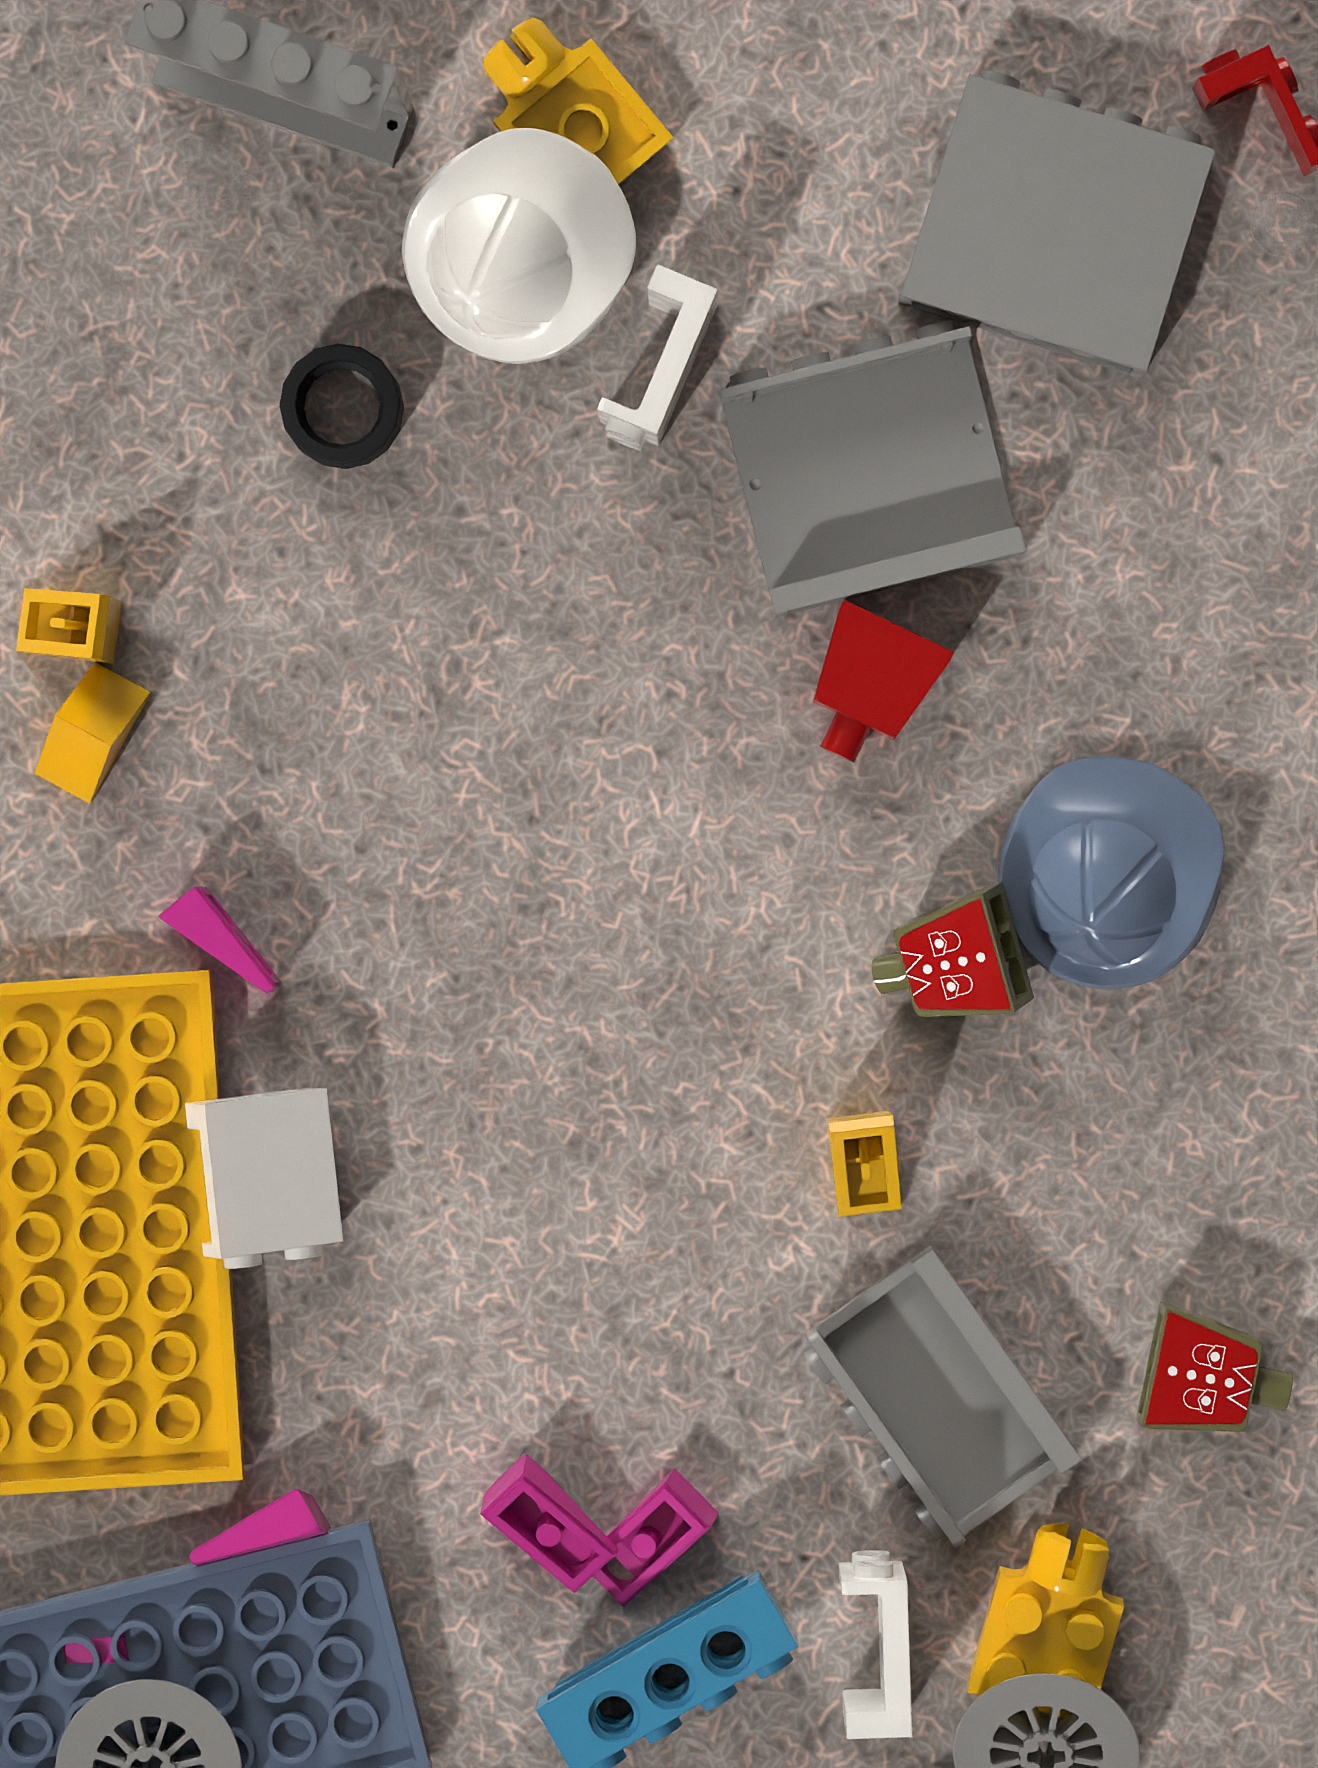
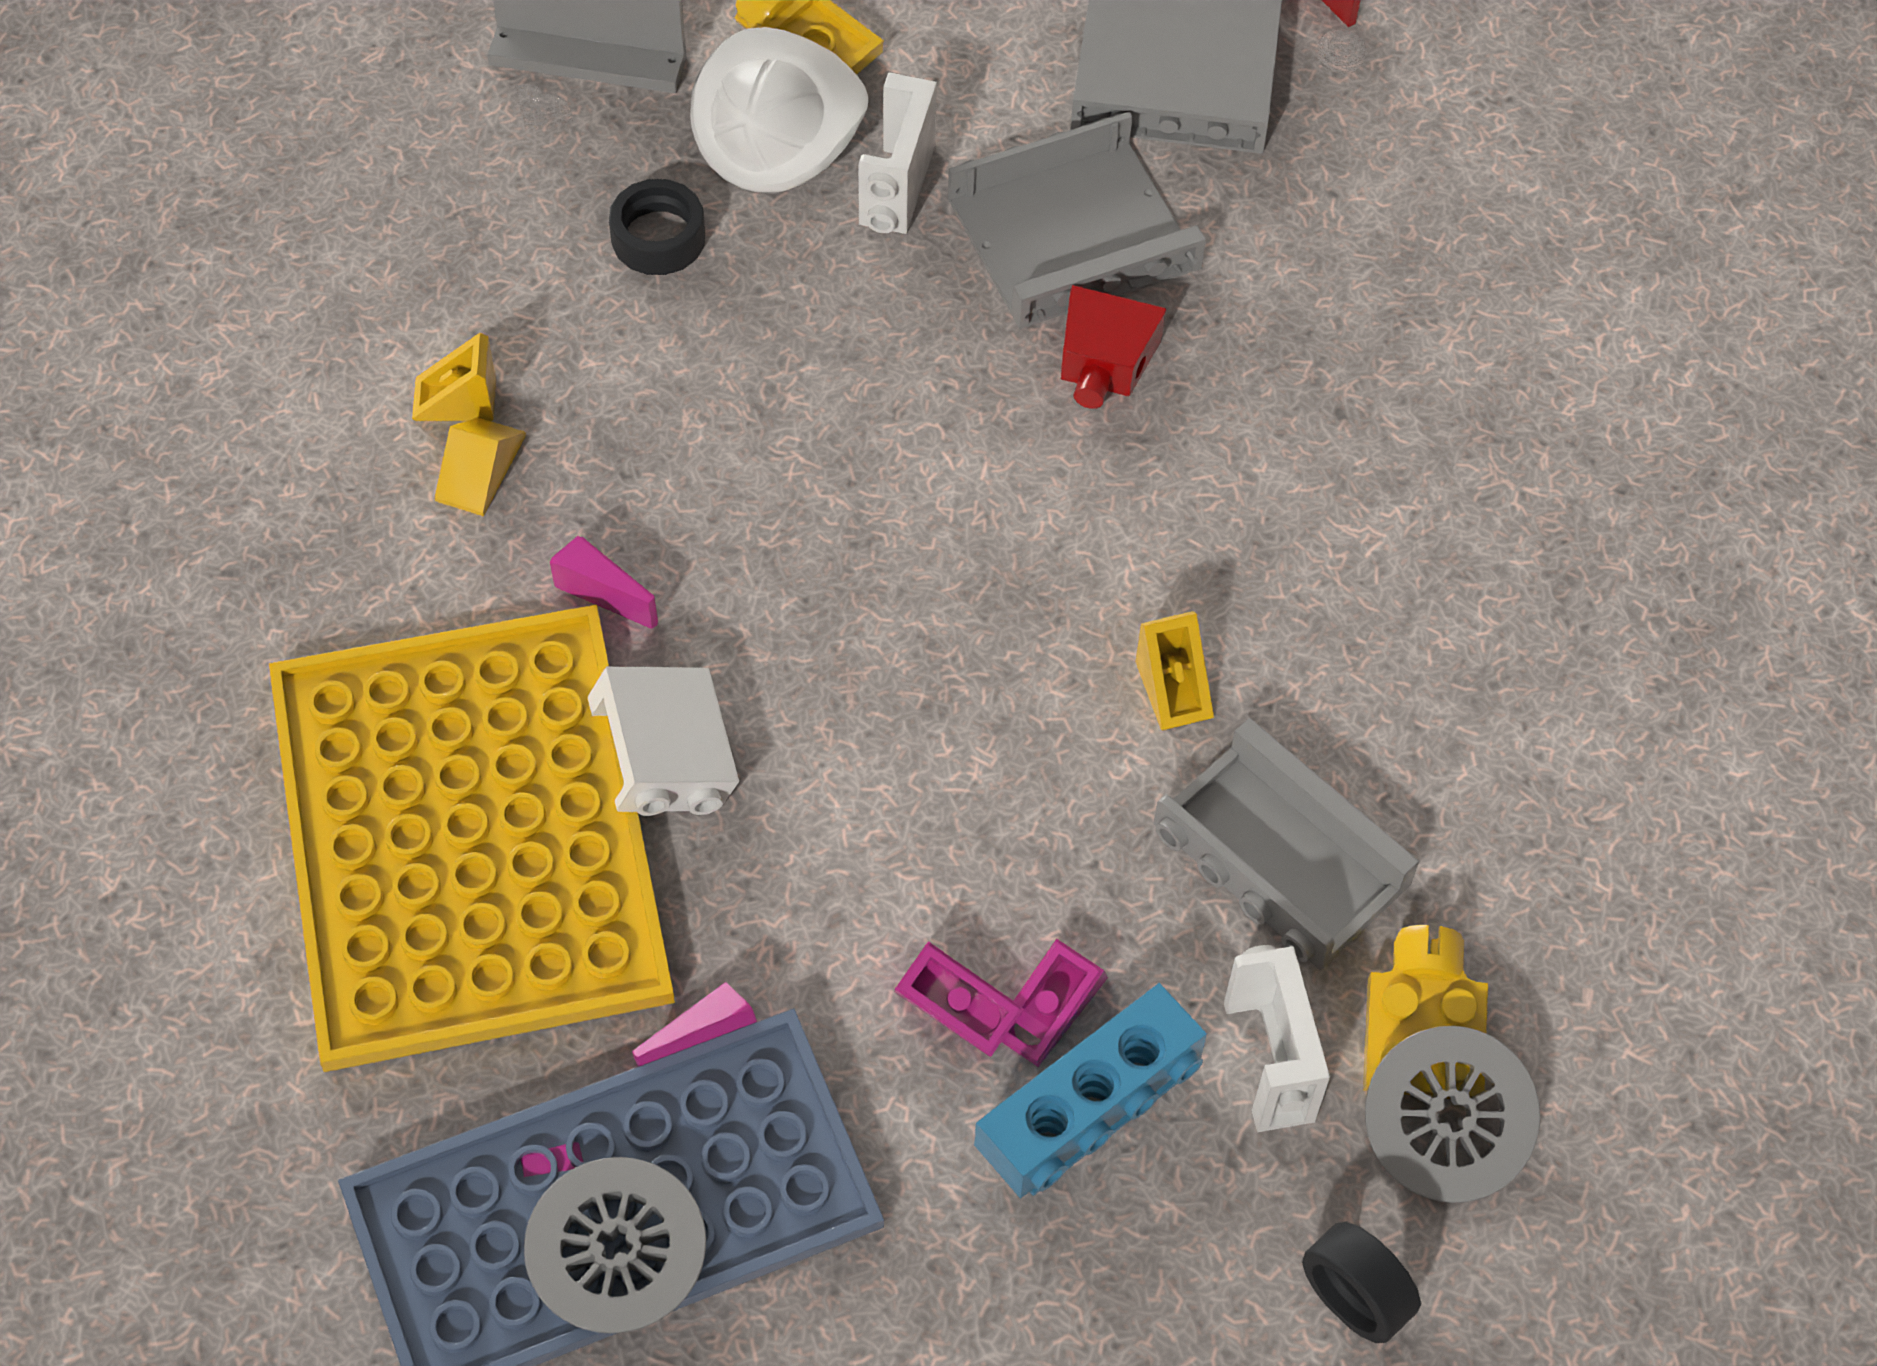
camera: 15 degrees left, 30 degrees down
torso [872,882,1034,1017] -> none
sand blue piece [997,756,1224,989] -> none
red torso [1136,1301,1293,1432] -> none

